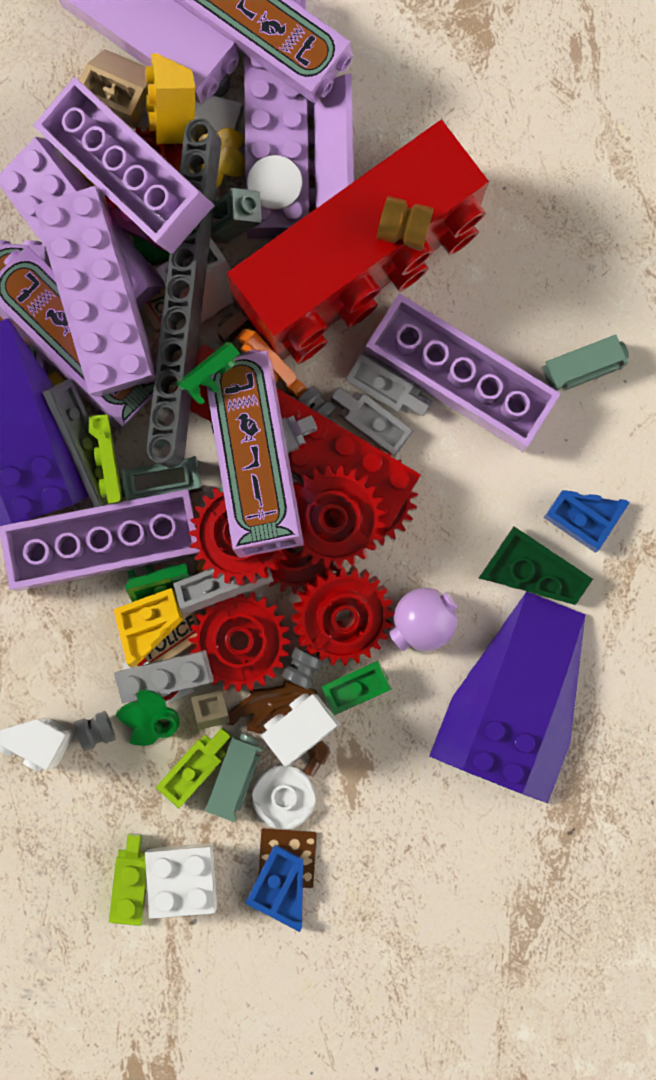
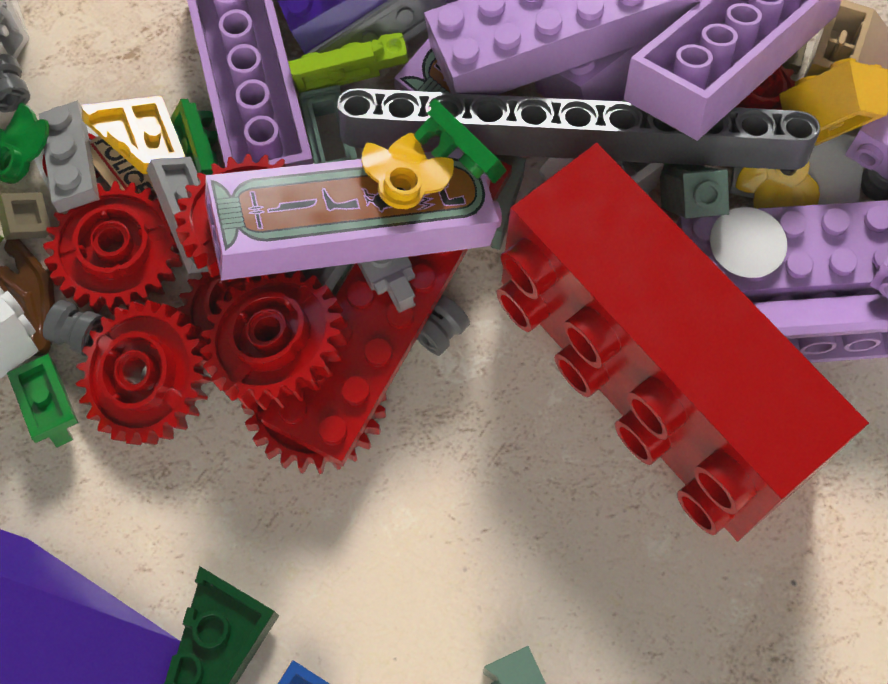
camera: 90 degrees right, 15 degrees down
orange plate [236,329,308,398] -> none
light grey hinge [331,387,414,457] -> none
light grey hinge [346,351,433,416] -> none
lavender brick [365,293,561,453] -> none
pearl gold wheel [376,196,434,251] -> none
lavender brick [389,588,458,651] -> none
none -> yellow plate [361,133,454,209]

